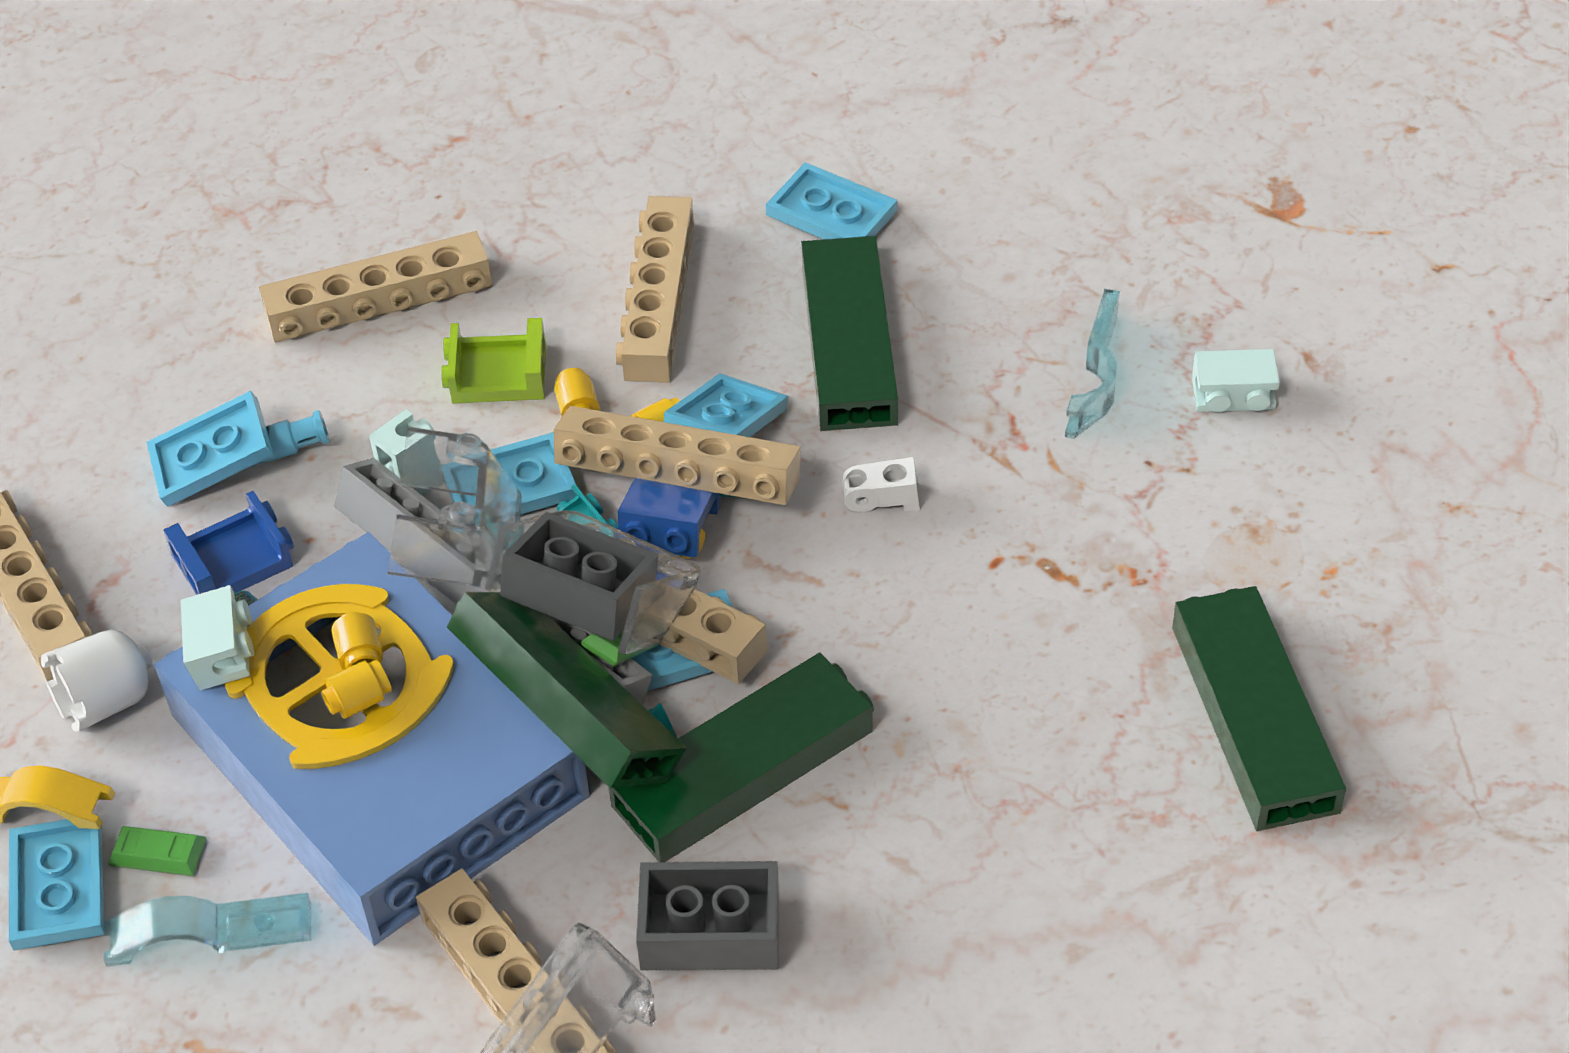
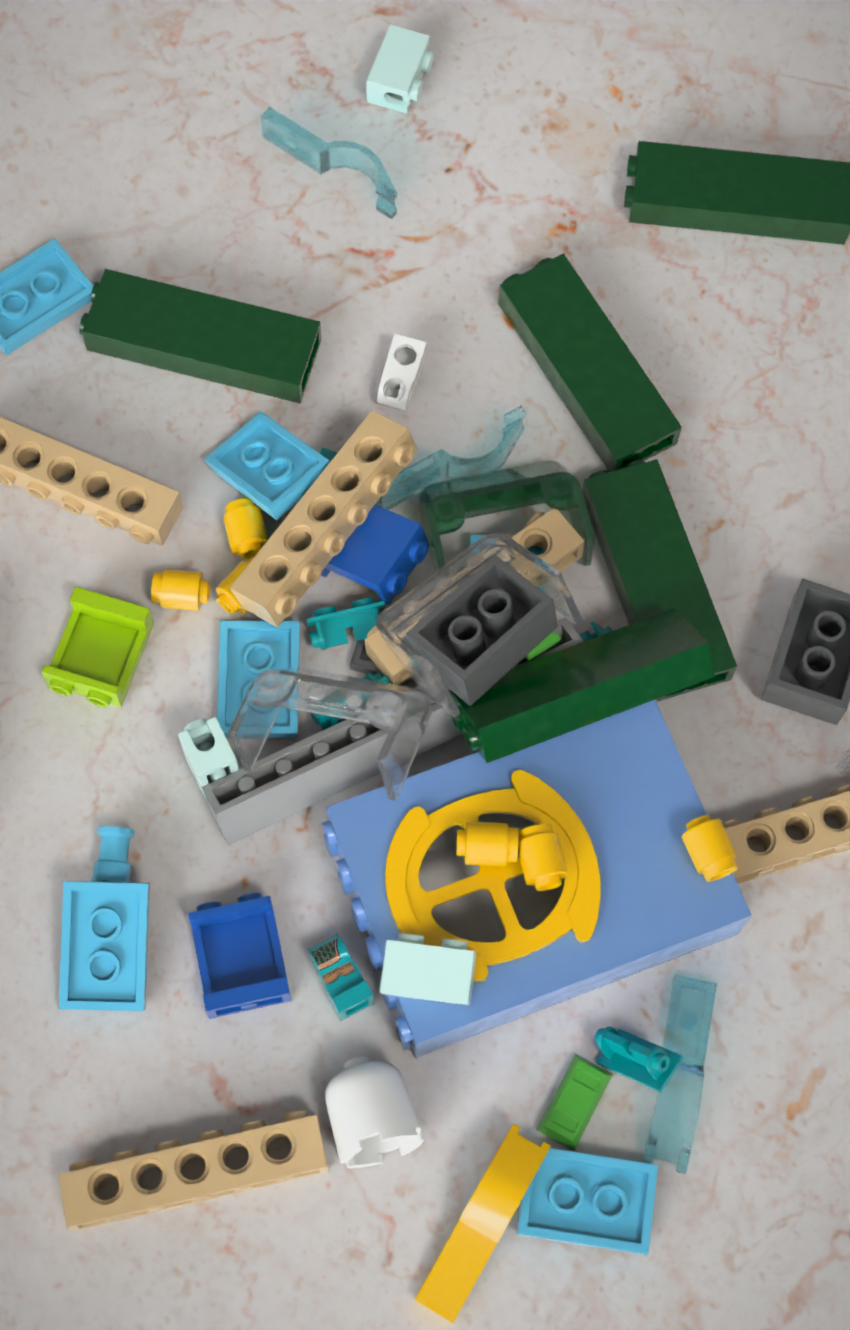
camera: 75 degrees left, 20 degrees up
none -> clear light blue piece [375,405,526,510]
none -> clear green windscreen [419,461,595,583]
none -> dark green brick [498,253,682,472]
none -> teal hinge [594,1026,684,1093]
none -> yellow brick [681,815,738,882]

